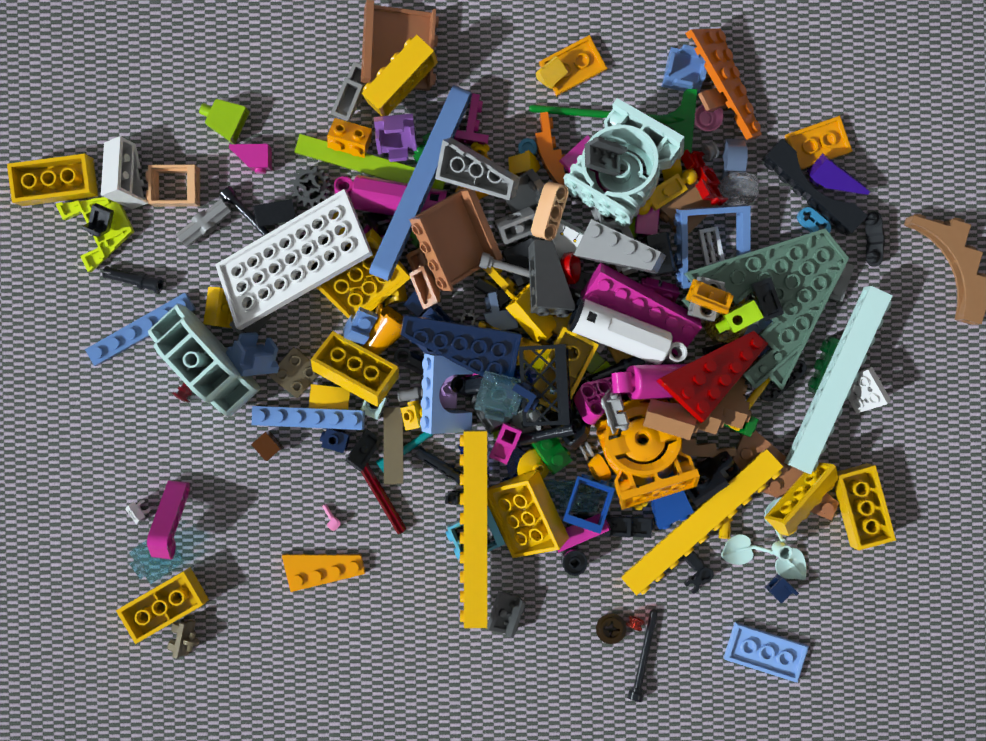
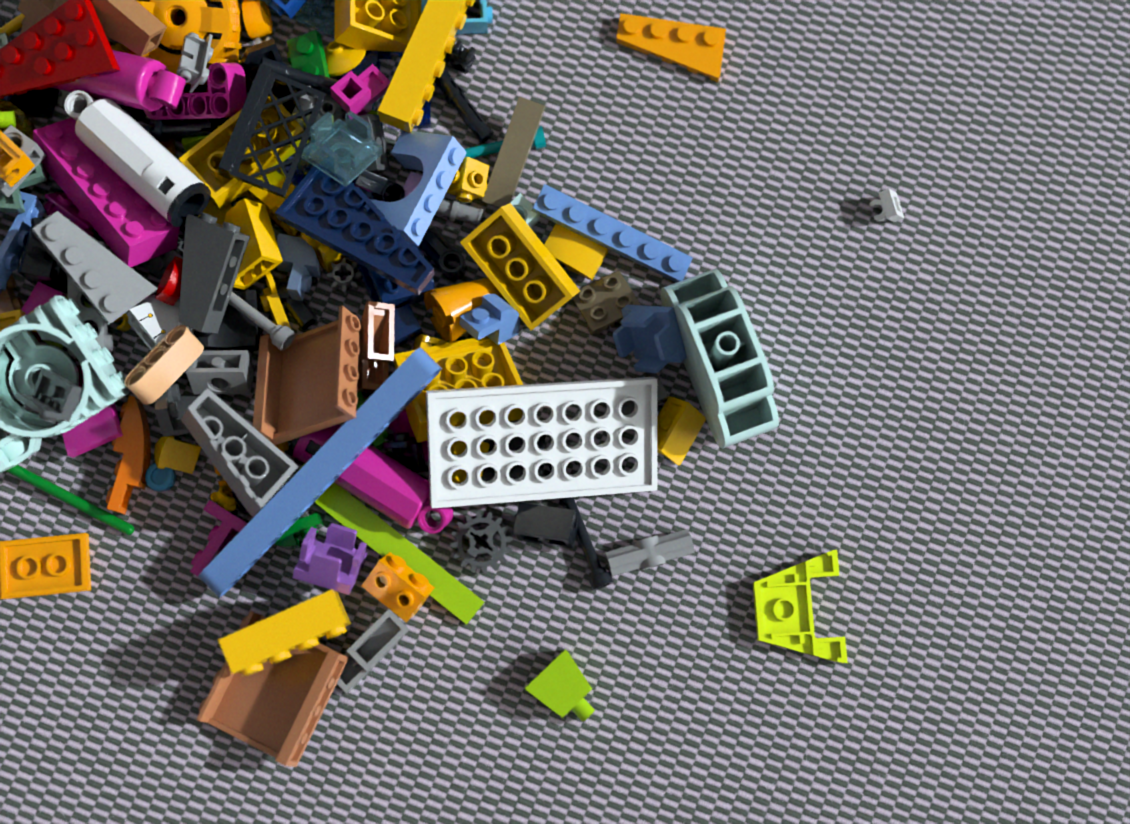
camera: 160 degrees left, 10 degrees down
yellow brick [7,154,98,206] -> none
bracket [83,203,114,237] -> none
medium blue plate [85,293,196,366] -> none
white wedge [101,136,148,209] -> none
black pin [102,266,164,294] -> none
yellow brick [116,567,209,644] -> none
clear light blue panel [129,540,185,584] -> none
light nougat window [145,165,200,207] -> none
dark pink beam [147,480,190,559] -> none
dark tan hips [167,620,200,659] -> none
dark red pin [172,382,192,403] -> none
dark pink slope [229,144,272,174] -> none
reddish brown panel [251,431,284,461] -> none
dark blue brick [320,428,351,453] -> none
bright pink hand [322,504,341,531] -> none
black plate [345,429,382,472] -> none
dark red axle [361,463,406,534] -> none
dark blue bracket [512,381,540,413] -> none
yellow tile [536,56,568,89] -> none

